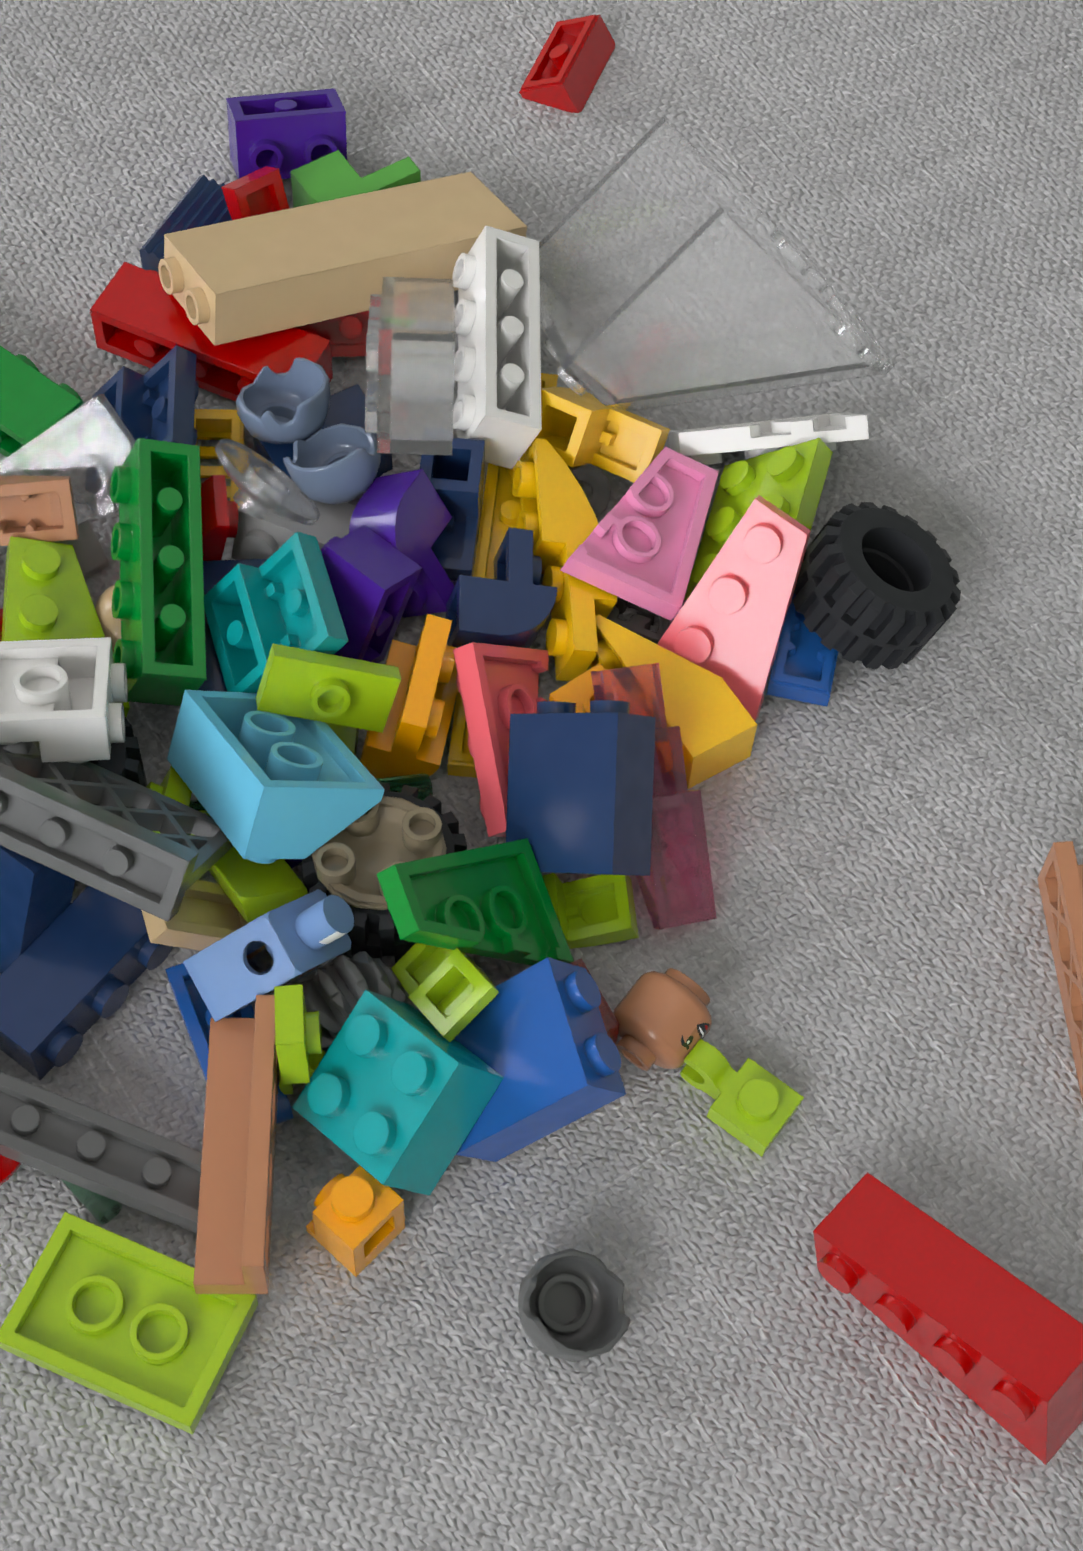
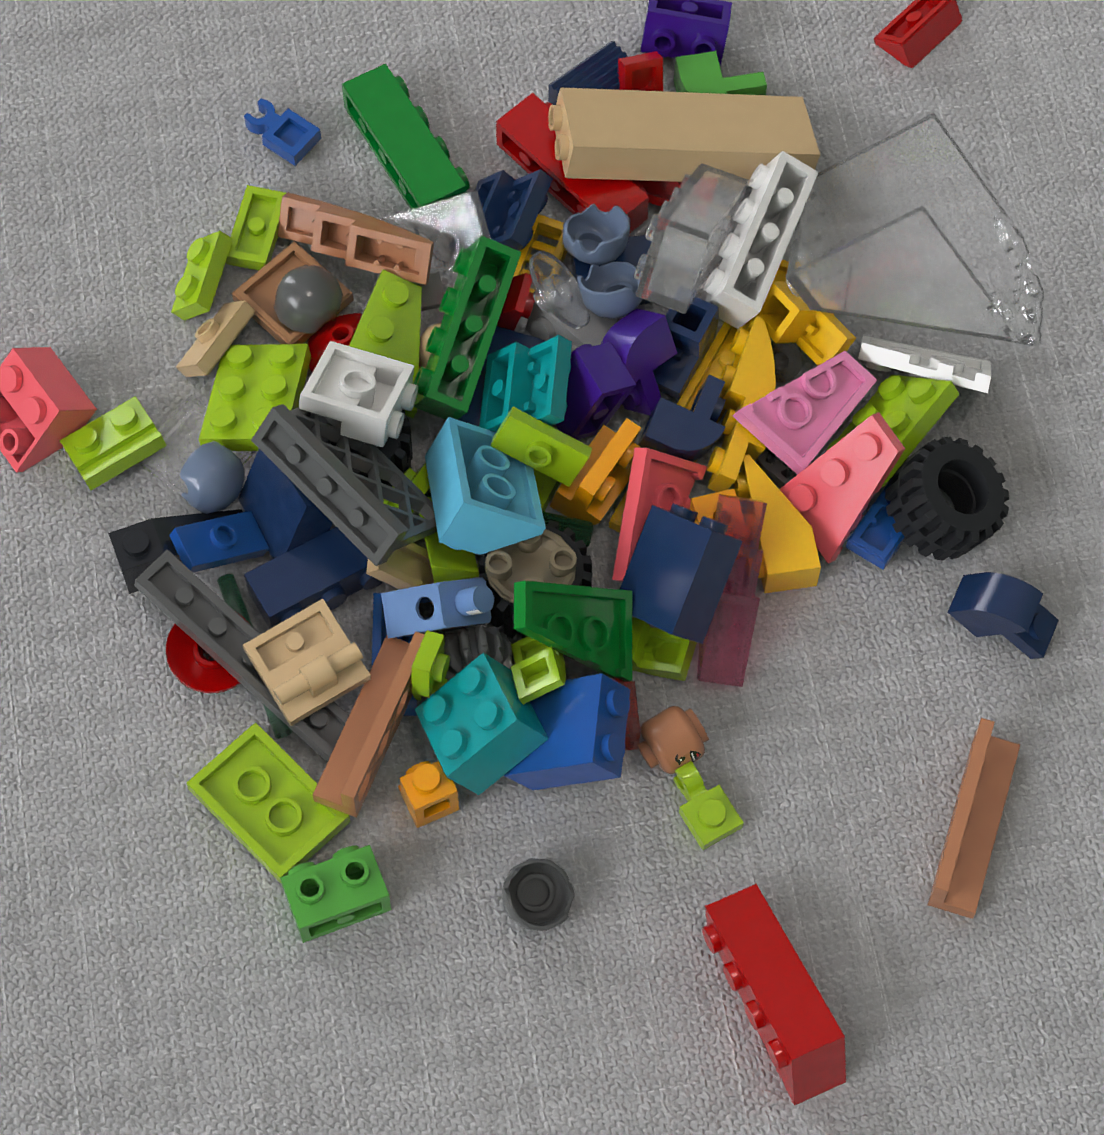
camera: 25 degrees right, 5 degrees up
none -> tan plate [243,599,371,726]
none -> bright green brick [280,845,392,943]
none -> dark blue brick [947,572,1059,659]

